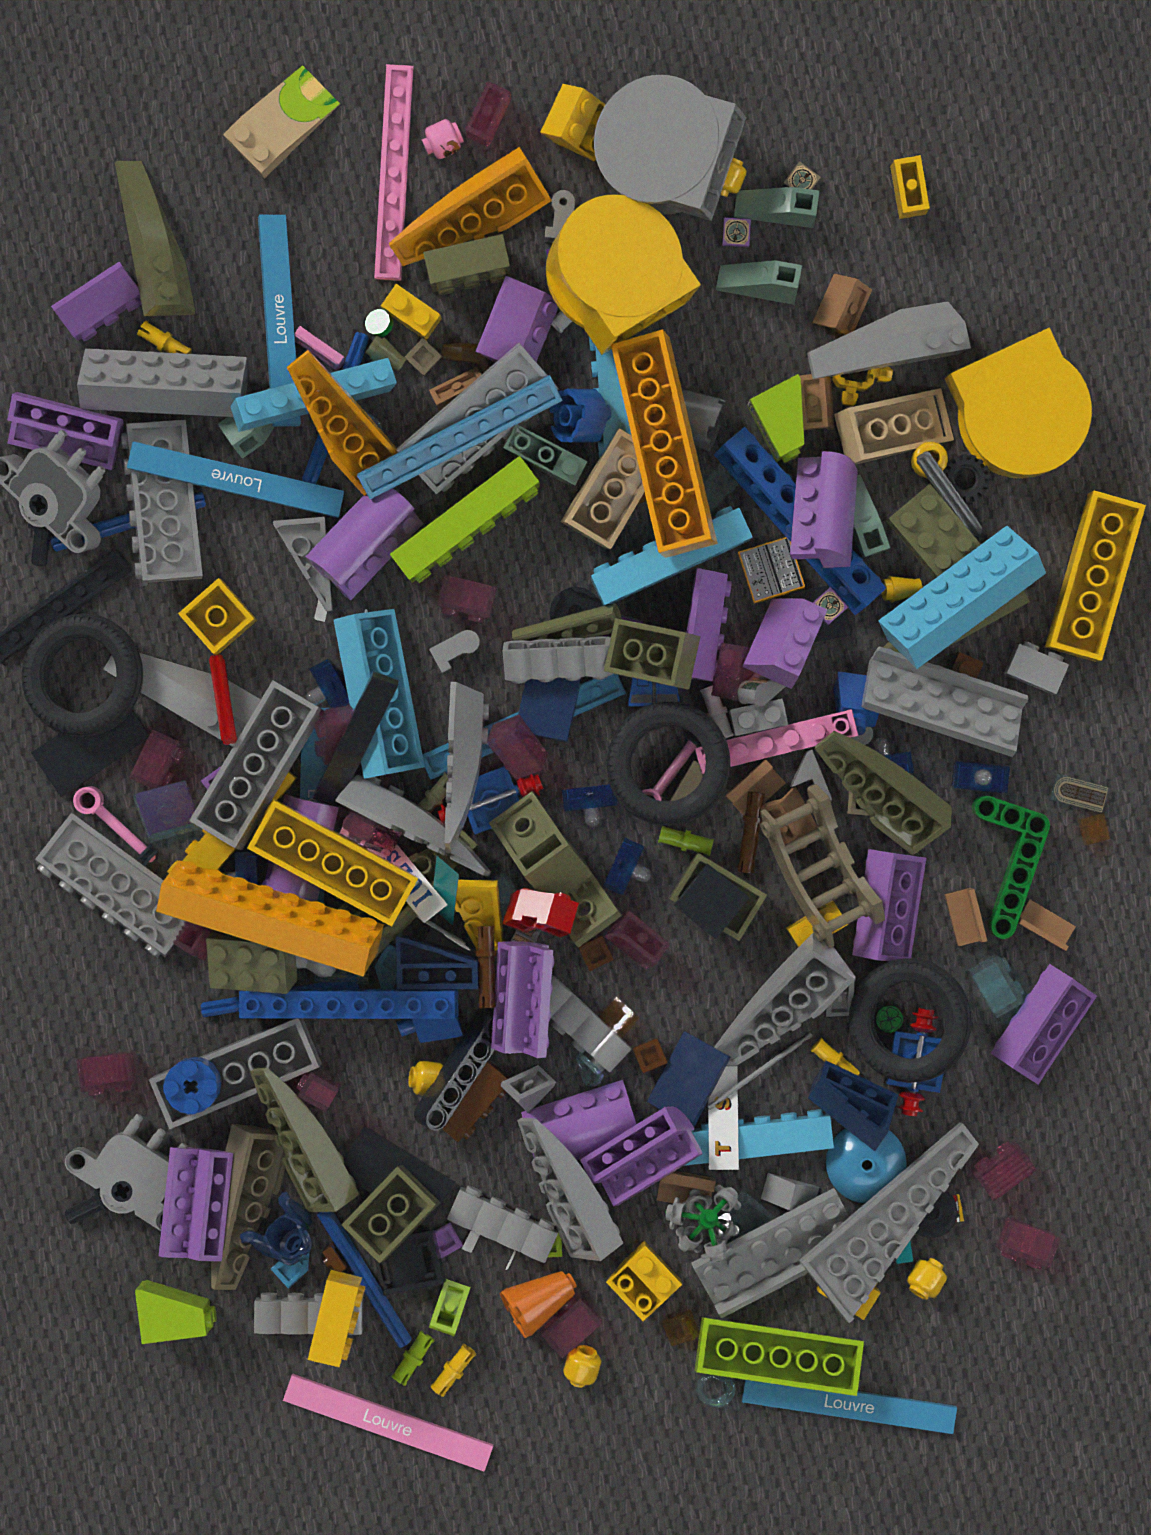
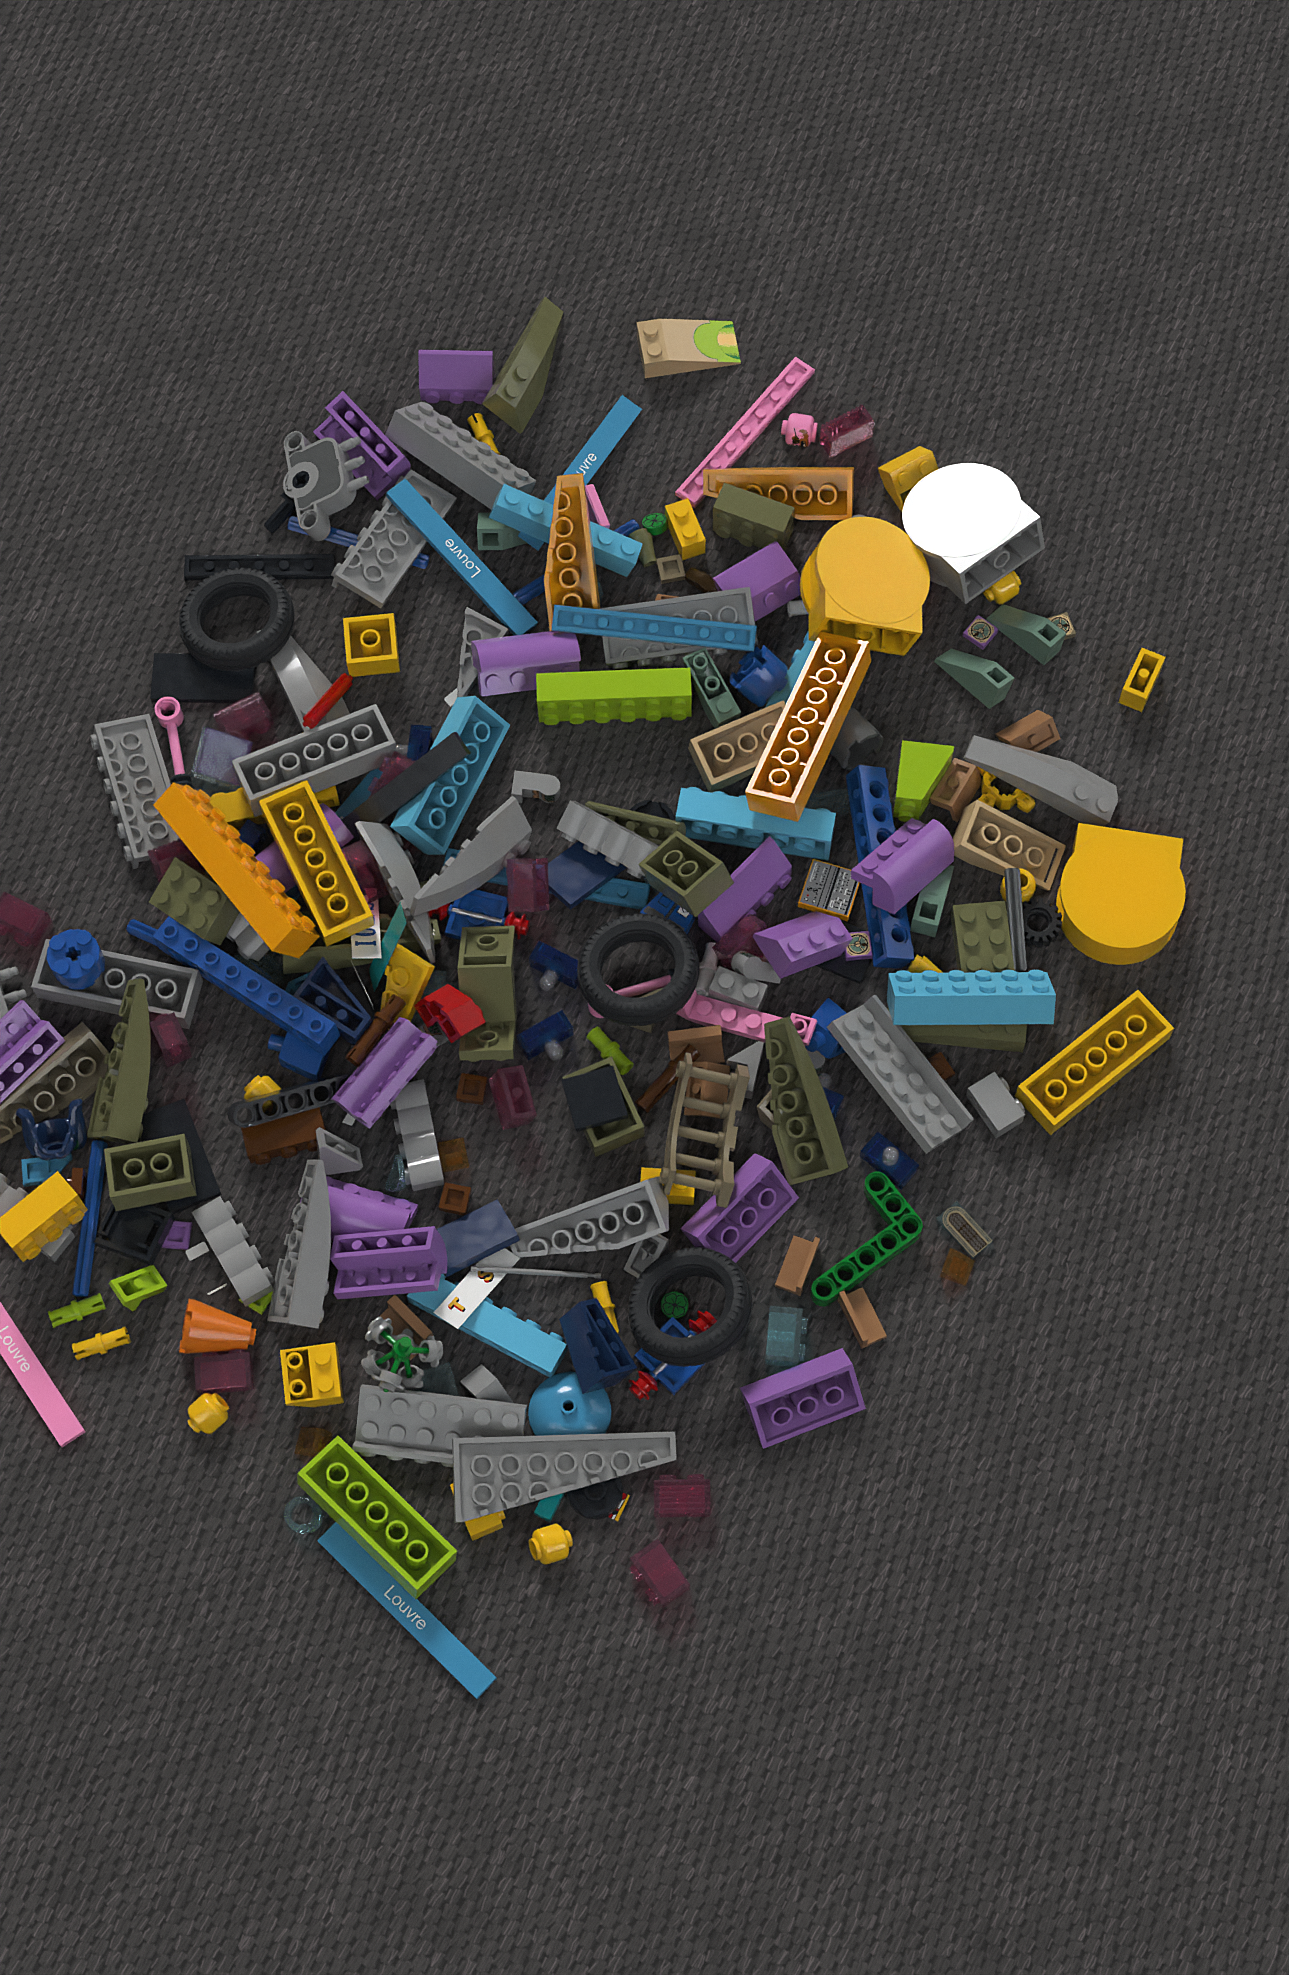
camera: 40 degrees right, 20 degrees down
clear pink brick [437,575,497,623] -> none

